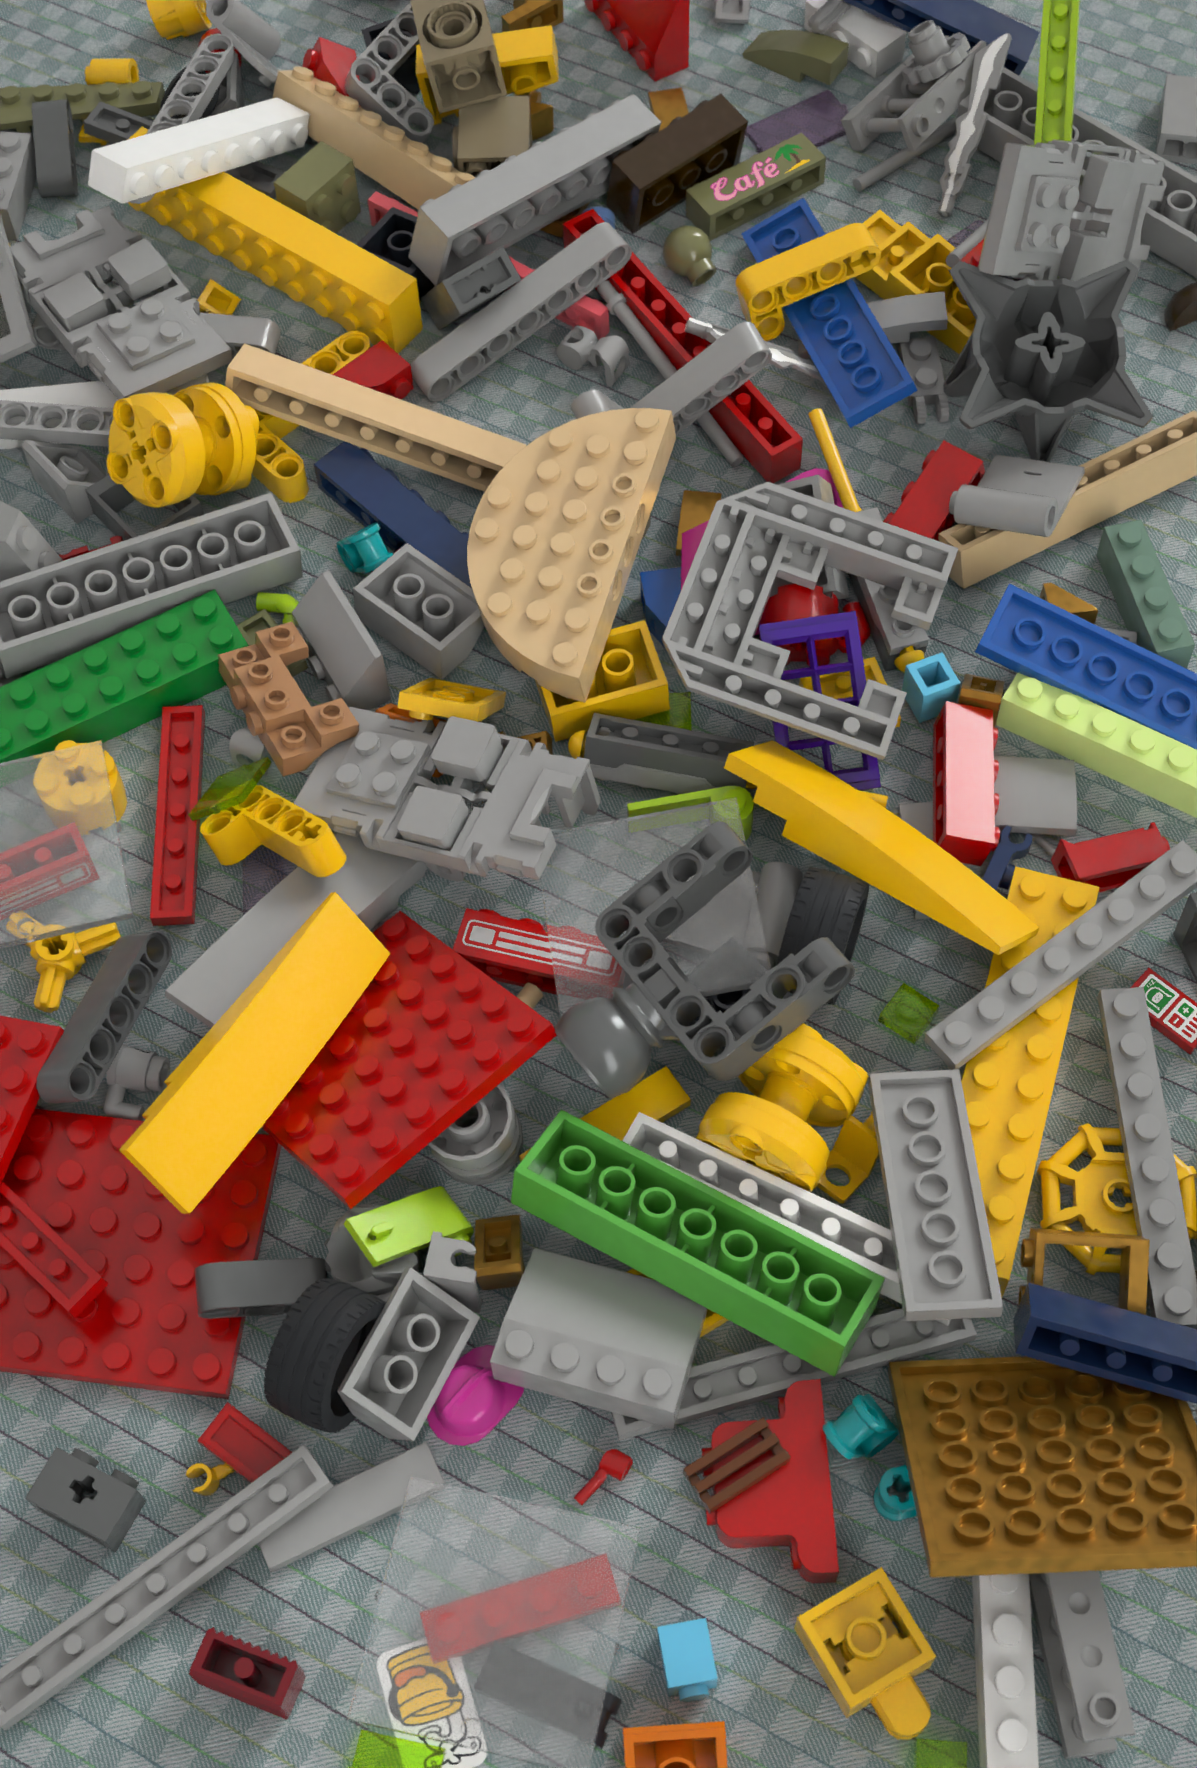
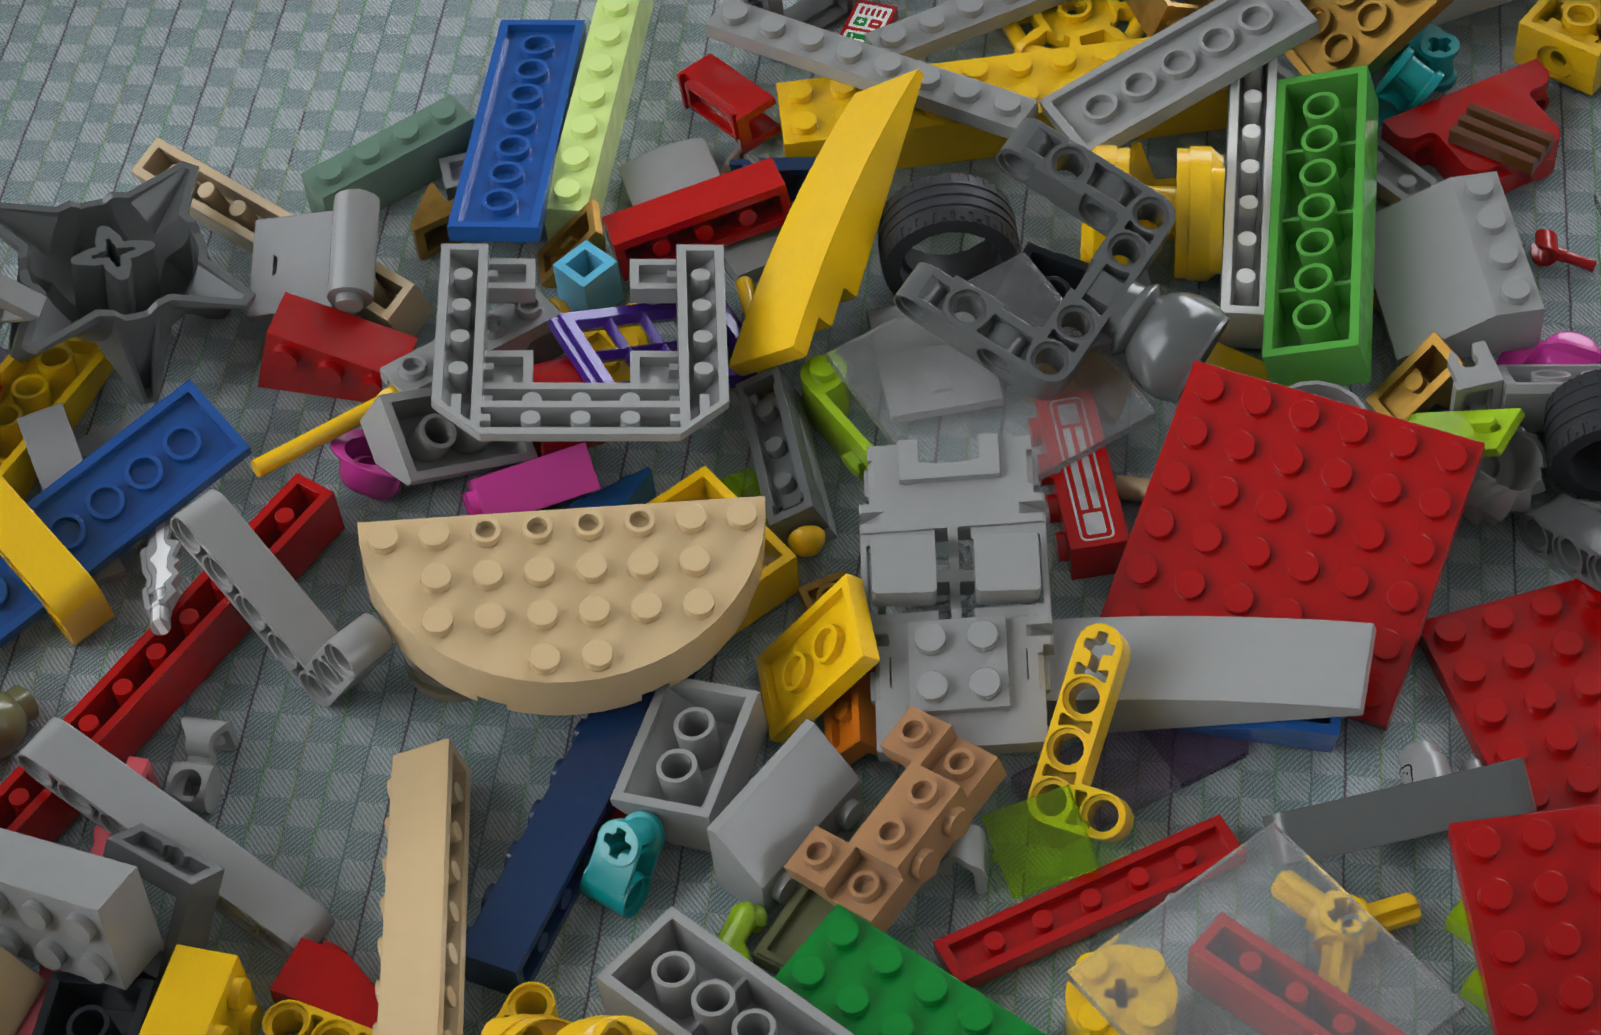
camera: 110 degrees left, 10 degrees down
yellow slope [119,892,390,1214] -> none
light grey bar [597,280,744,468] -> none

